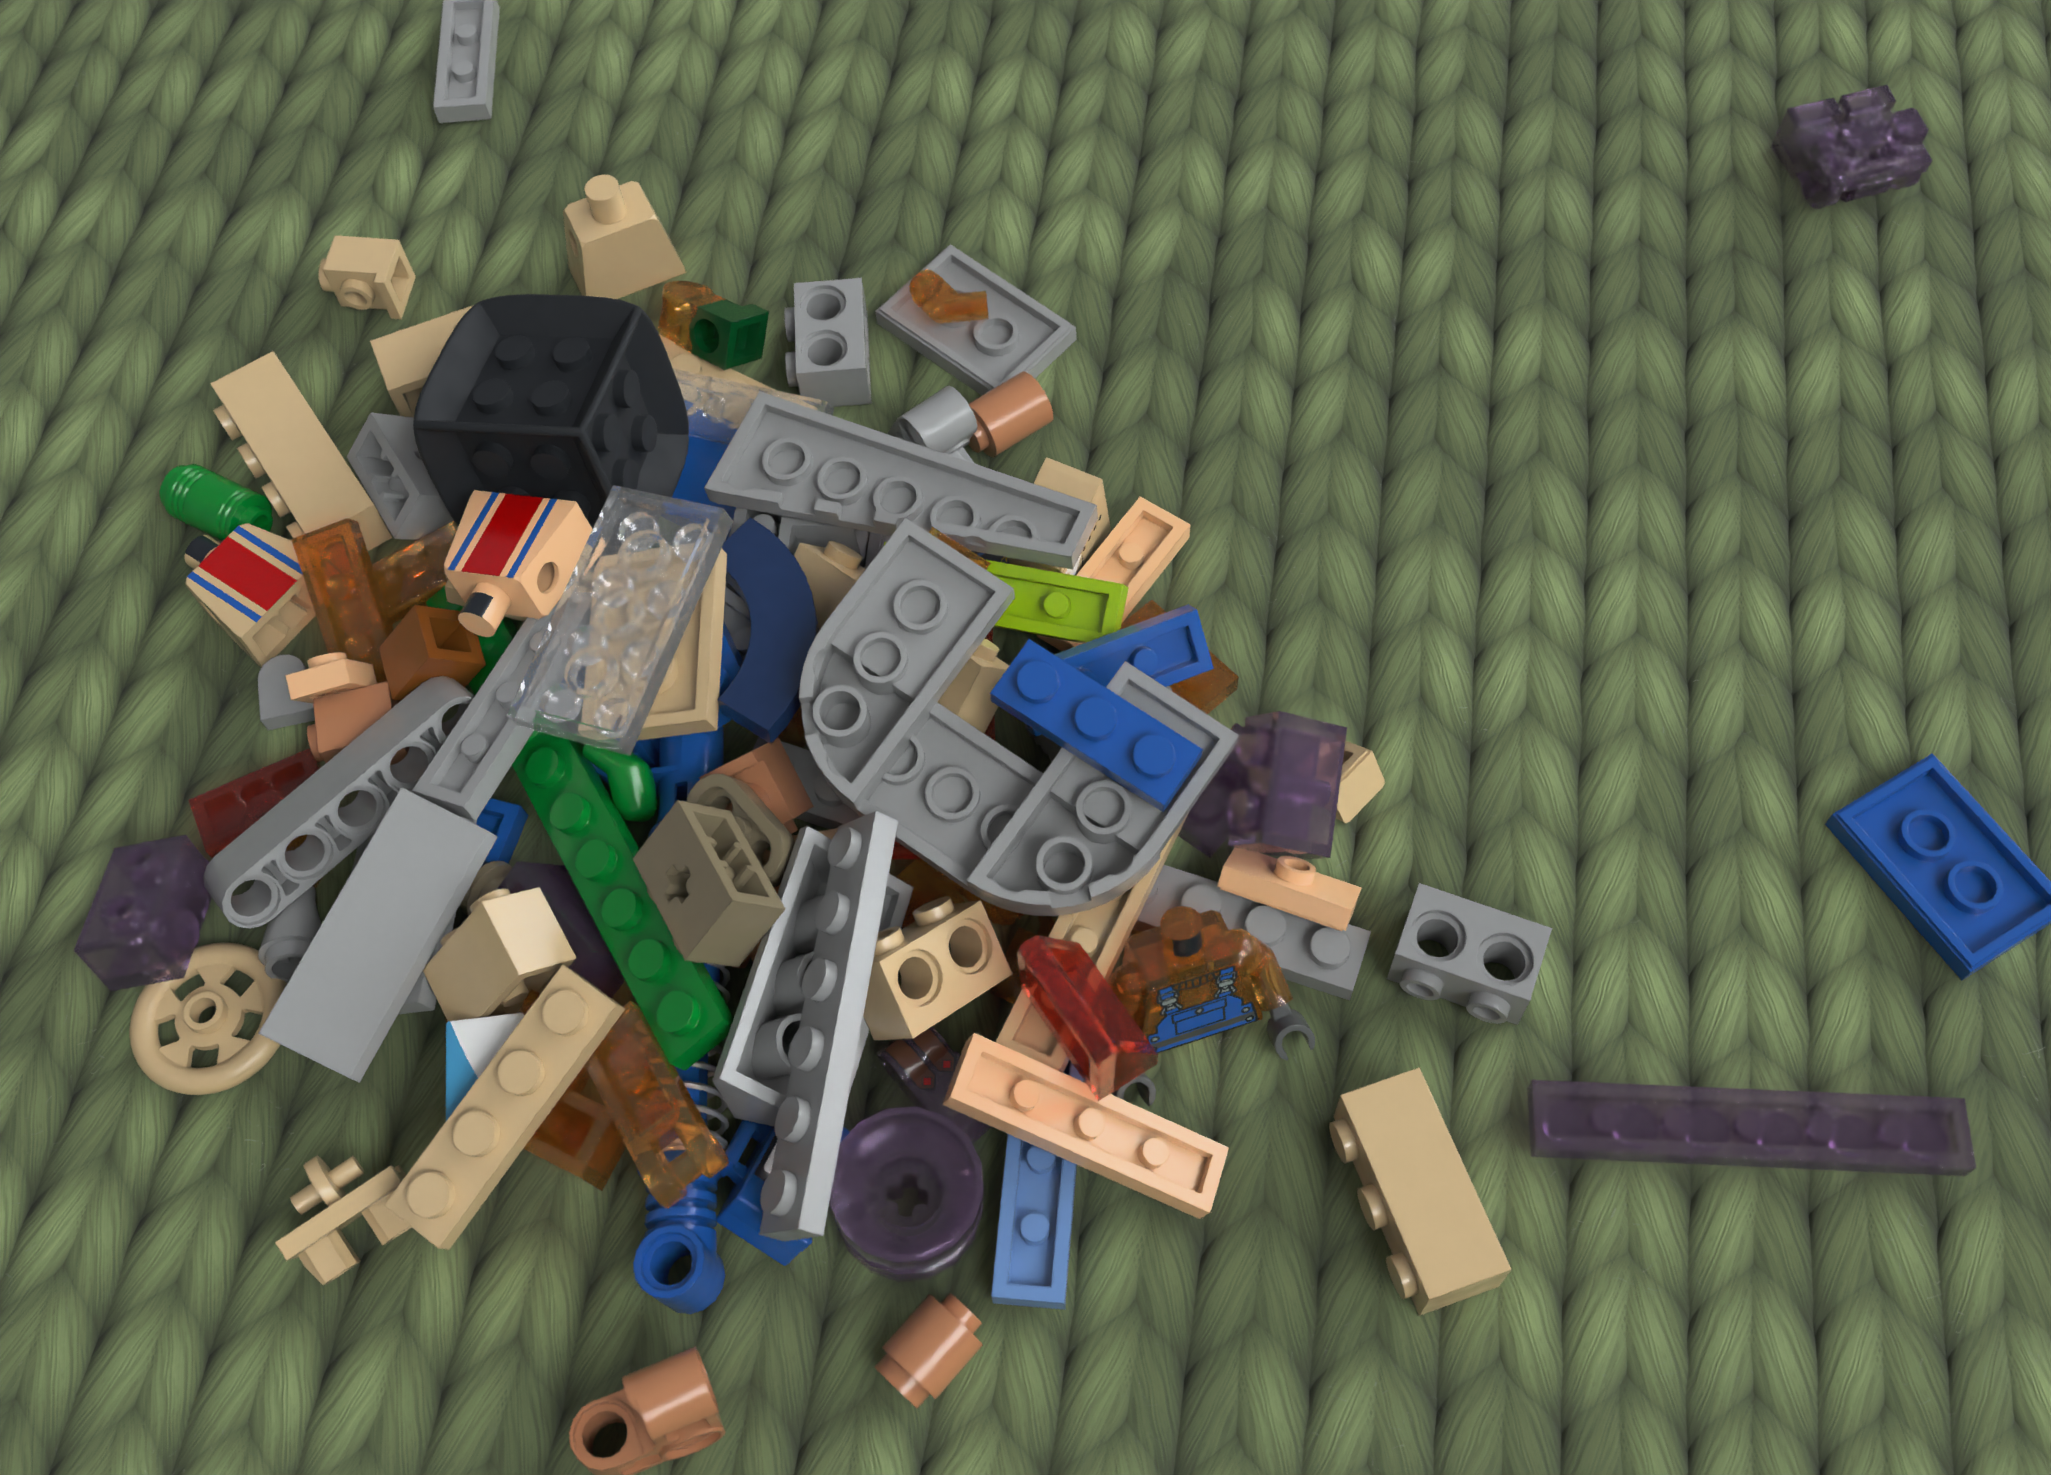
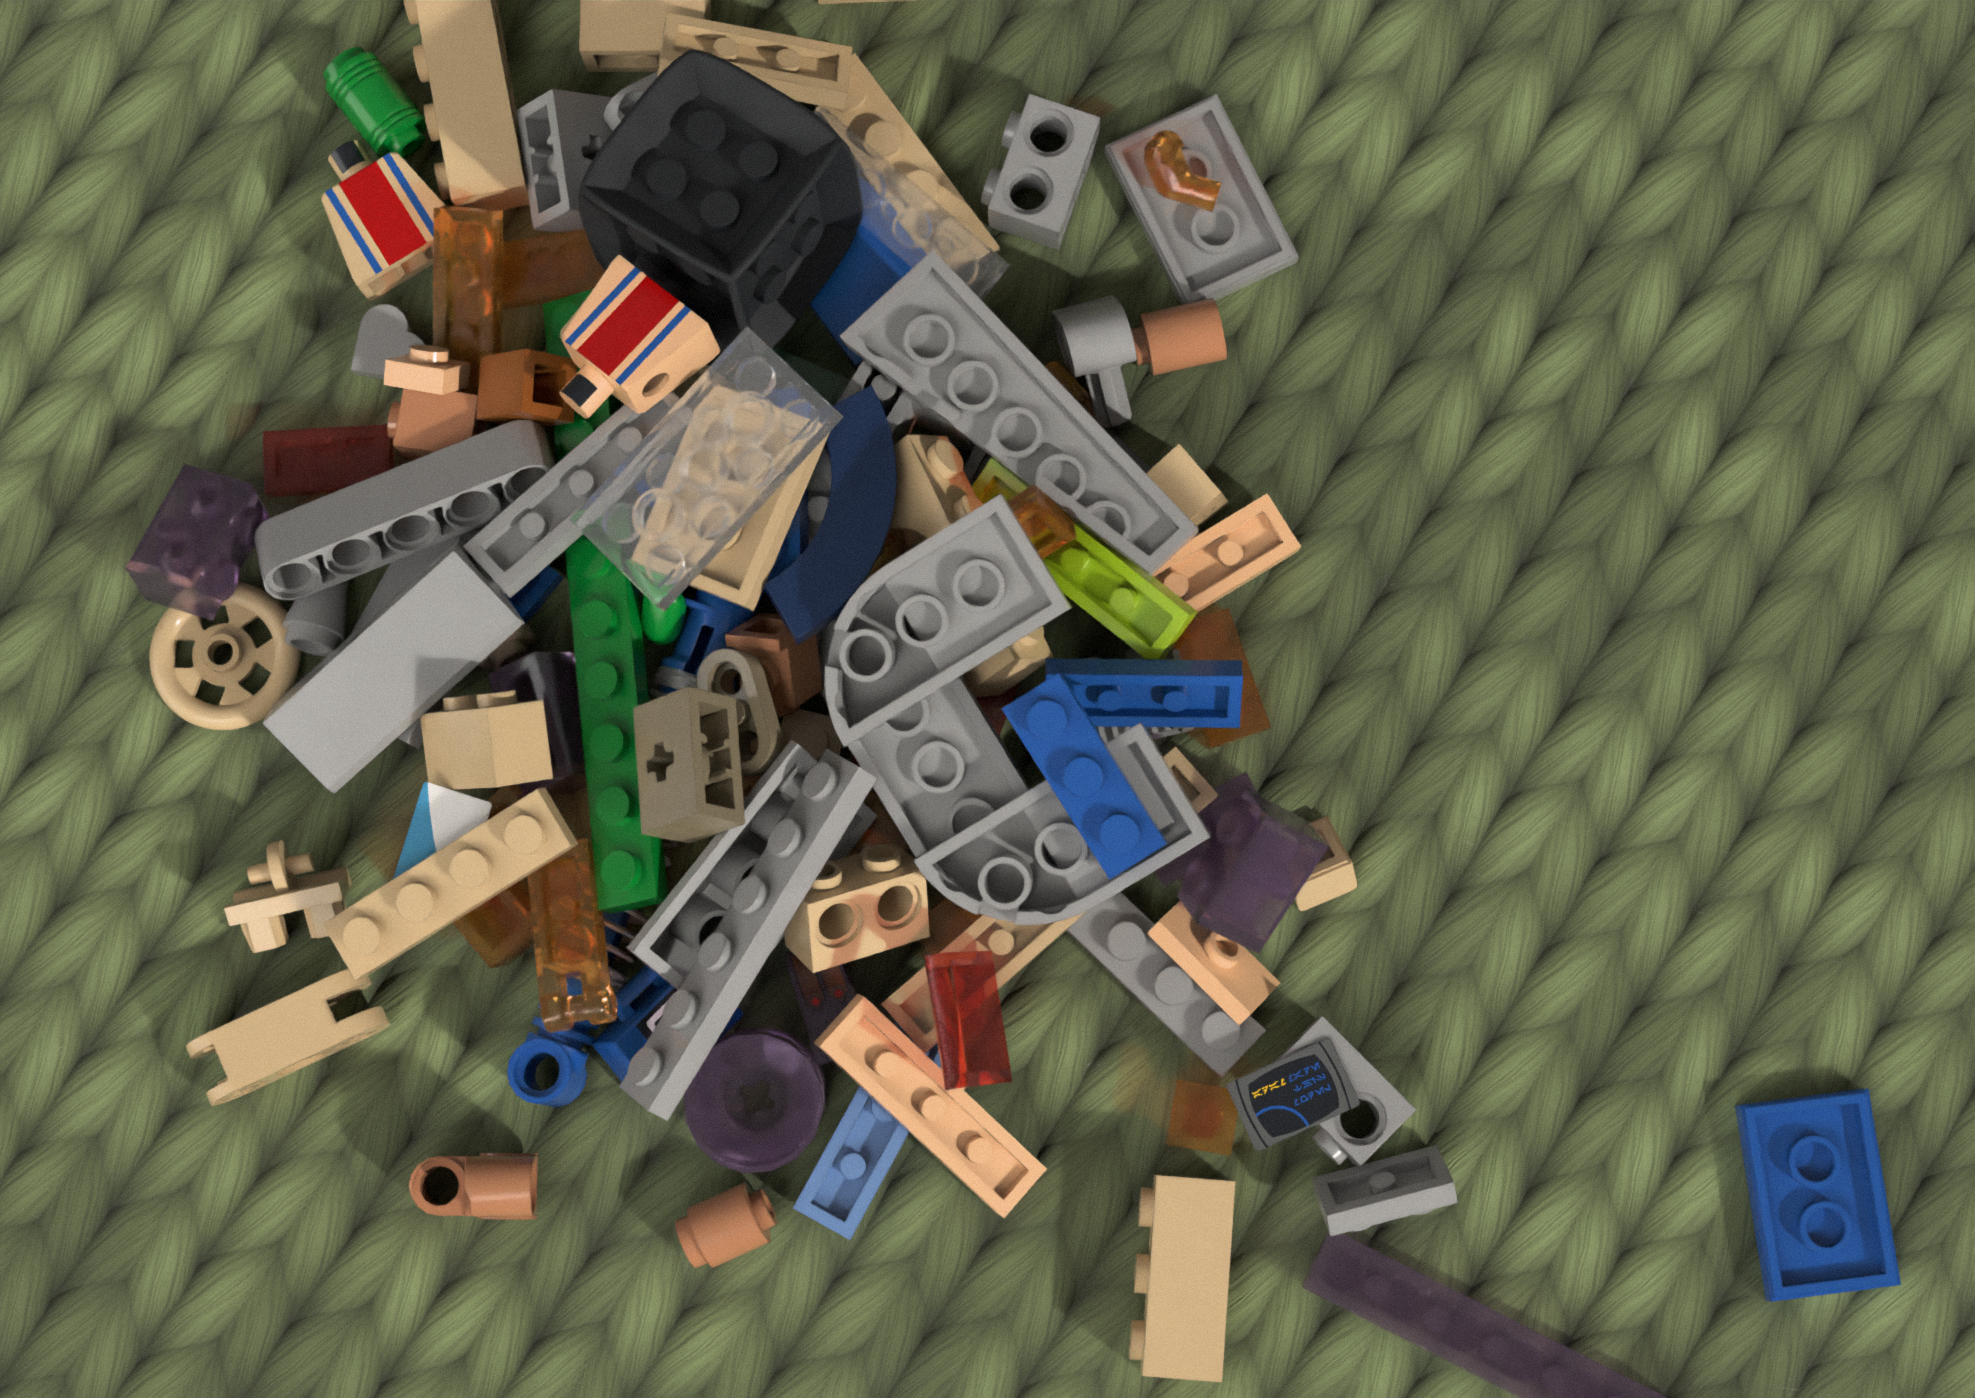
camera: 25 degrees right, 20 degrees up
dark green leg [658,281,769,370] -> none
clear orange torso [1098,906,1315,1106] -> none
none -> tan piece [186,969,390,1106]
none -> clear orange plate [1165,1080,1238,1156]
none -> sticker [1226,1038,1360,1151]
none -> light grey plate [1312,1145,1458,1236]

